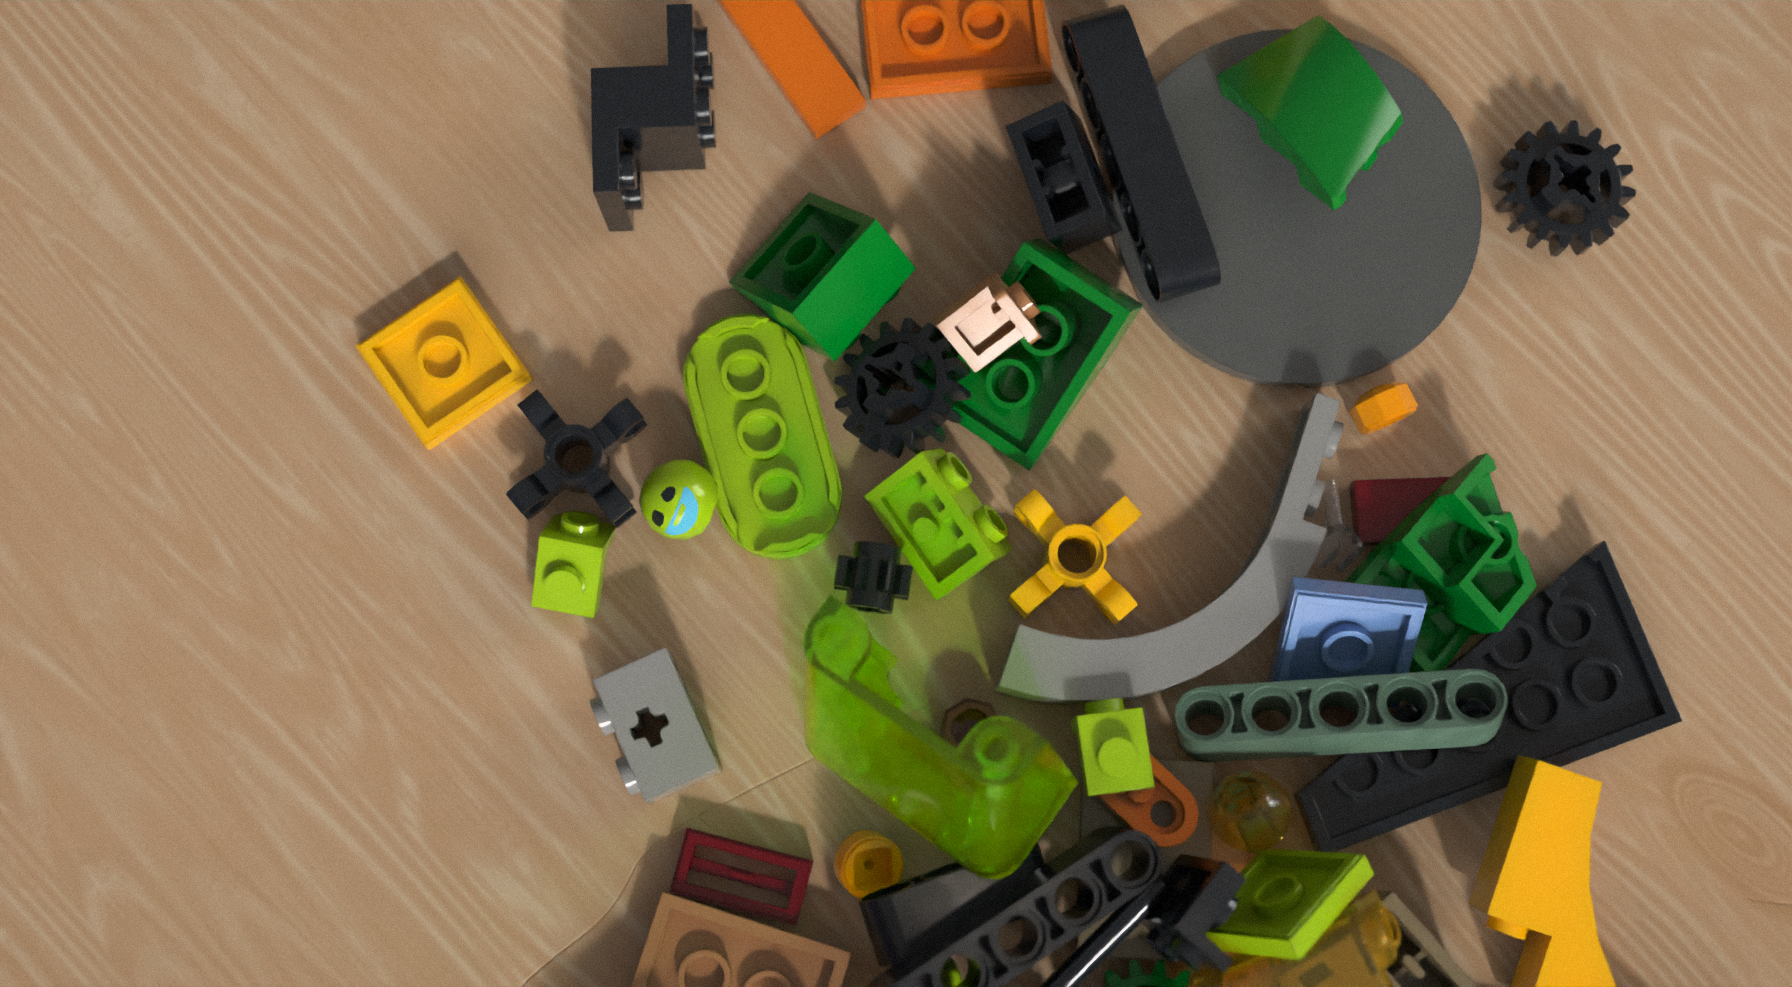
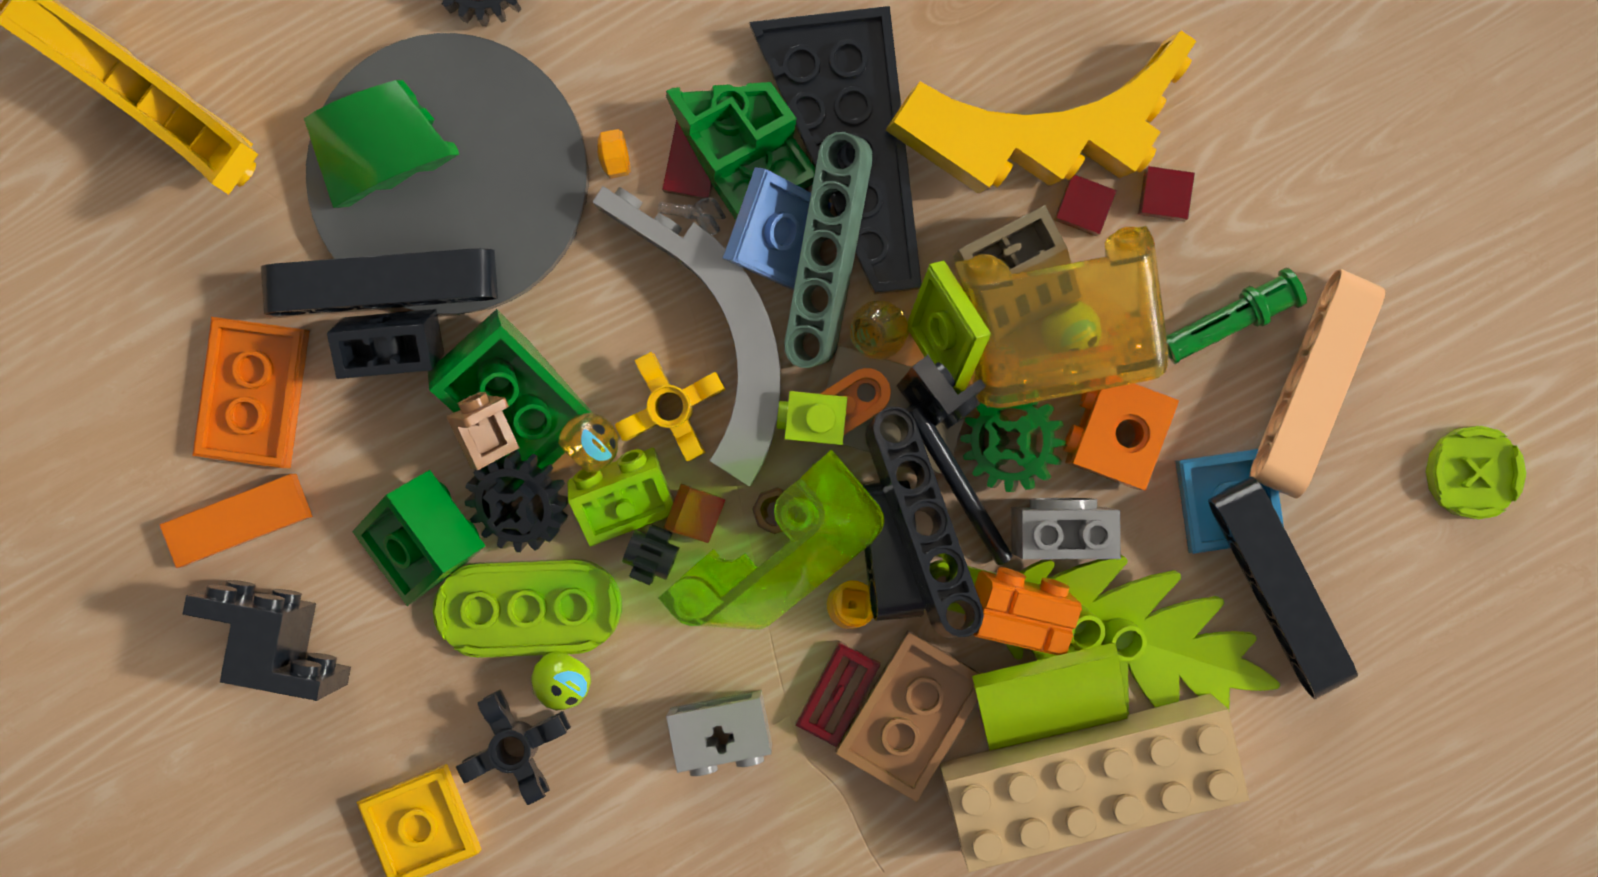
camera: 70 degrees left, 10 degrees up
lime bracket [531,511,616,618] -> none
none -> clear yellow piece [559,413,618,473]
none -> tile [664,483,725,543]

